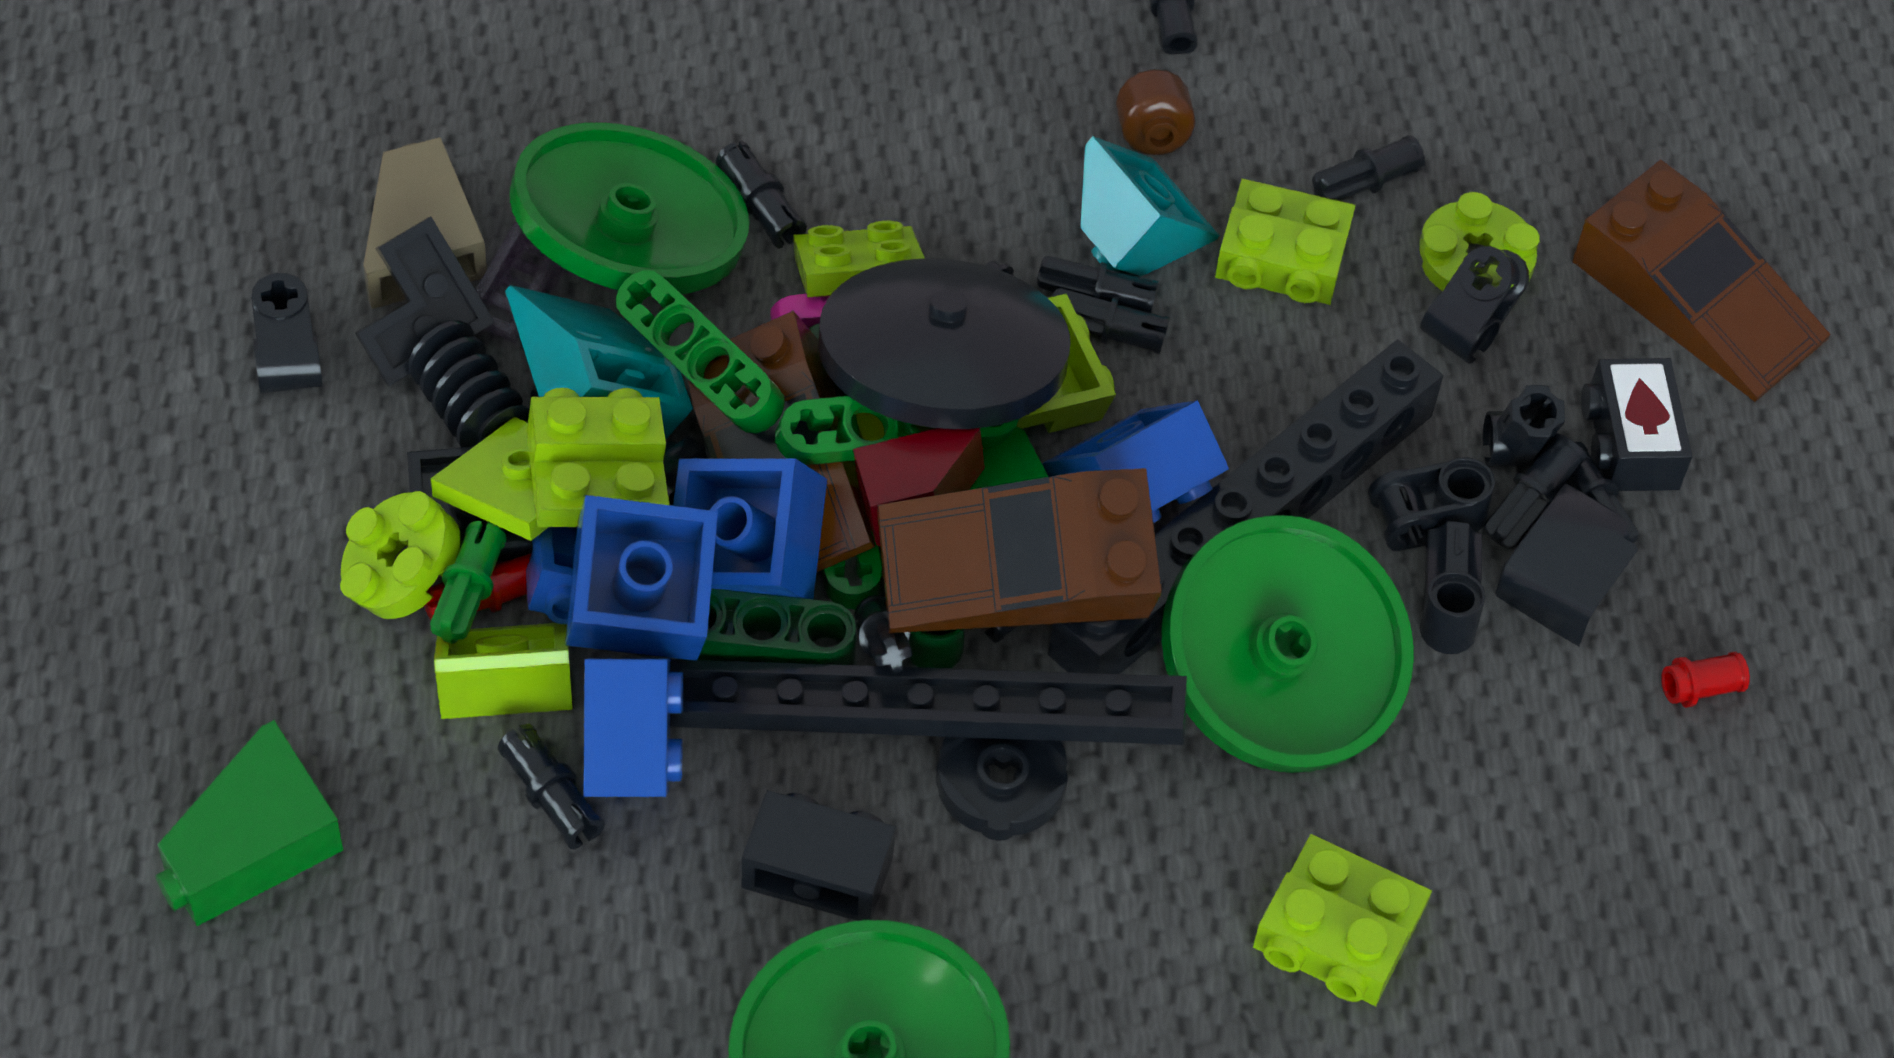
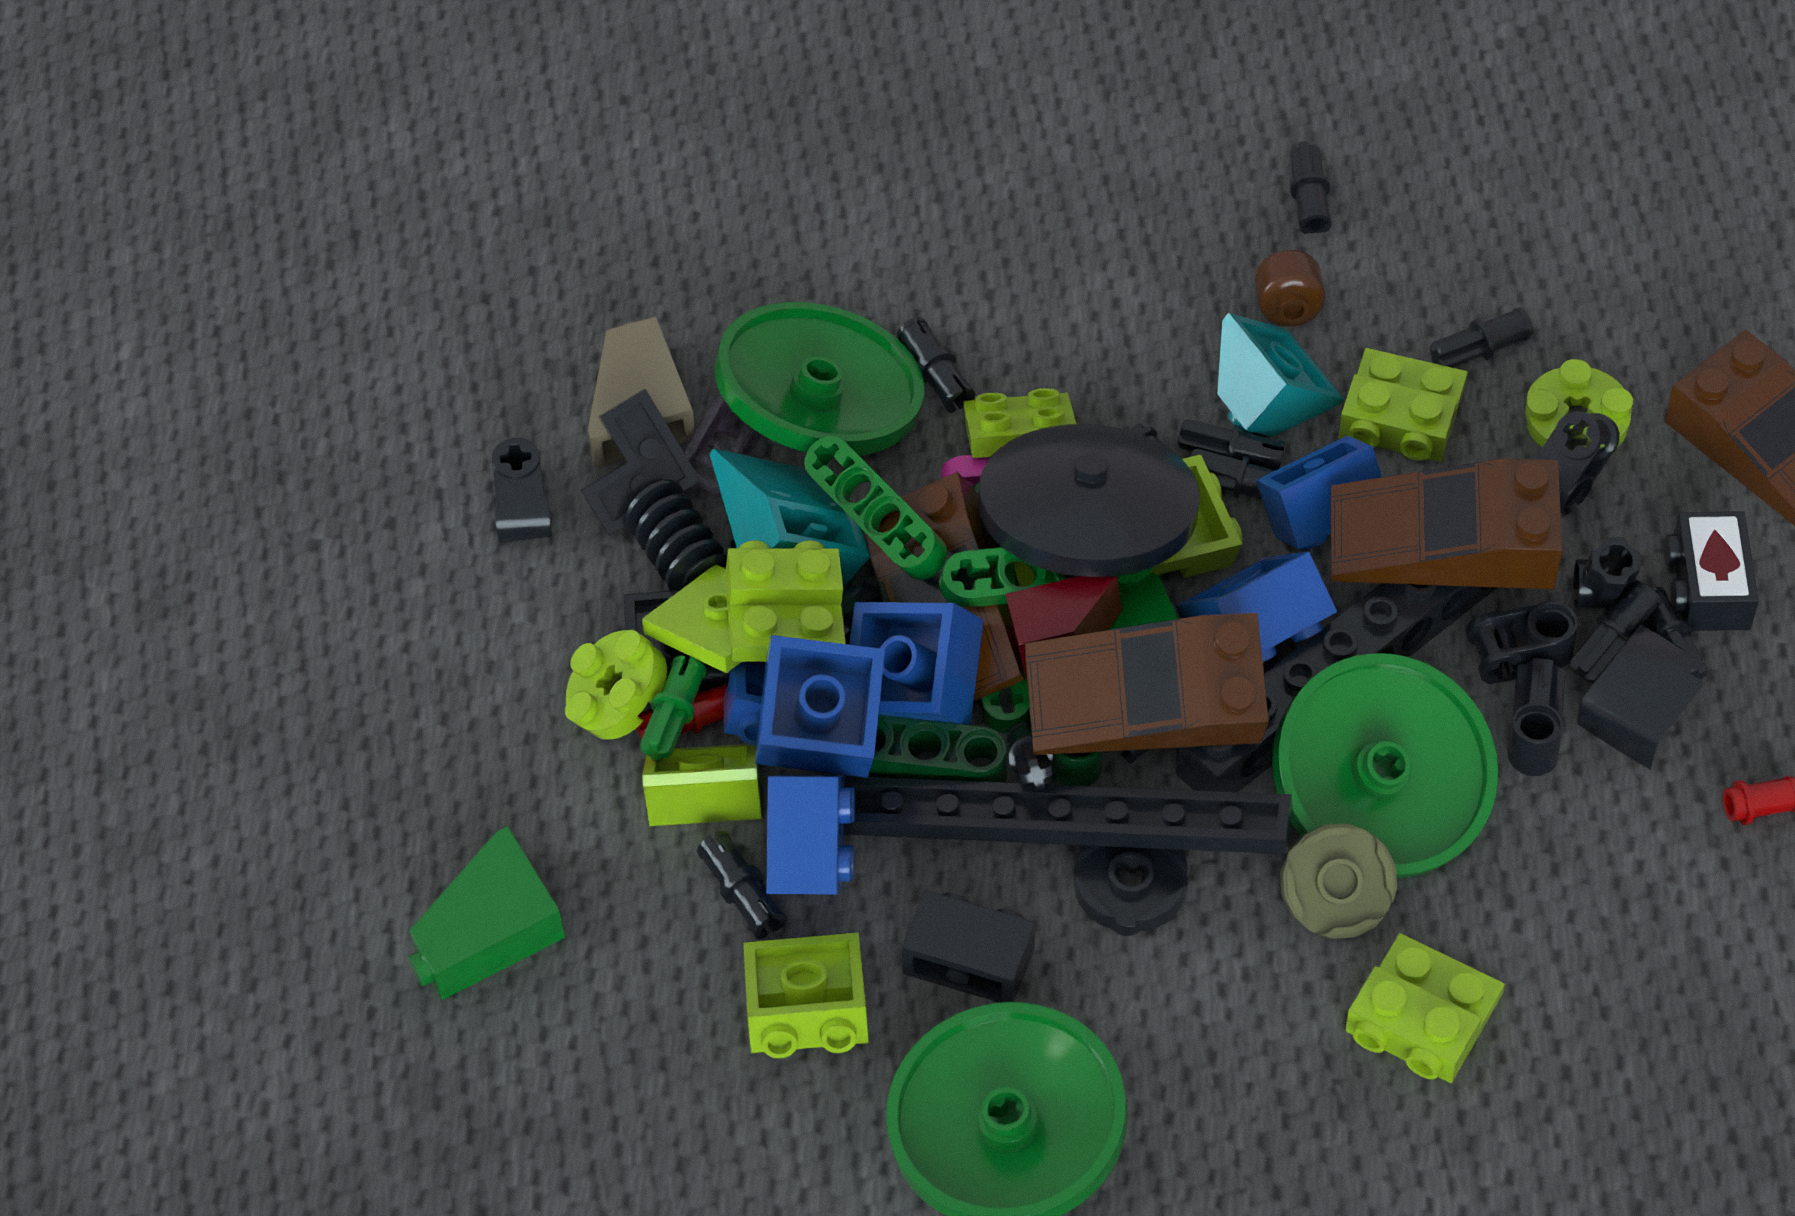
camera: 10 degrees right, 0 degrees up
none -> lime plate [743,932,869,1059]
none -> blue brick [1256,435,1382,549]
none -> olive tile [1280,823,1397,939]
none -> reddish brown slope [1330,458,1562,589]

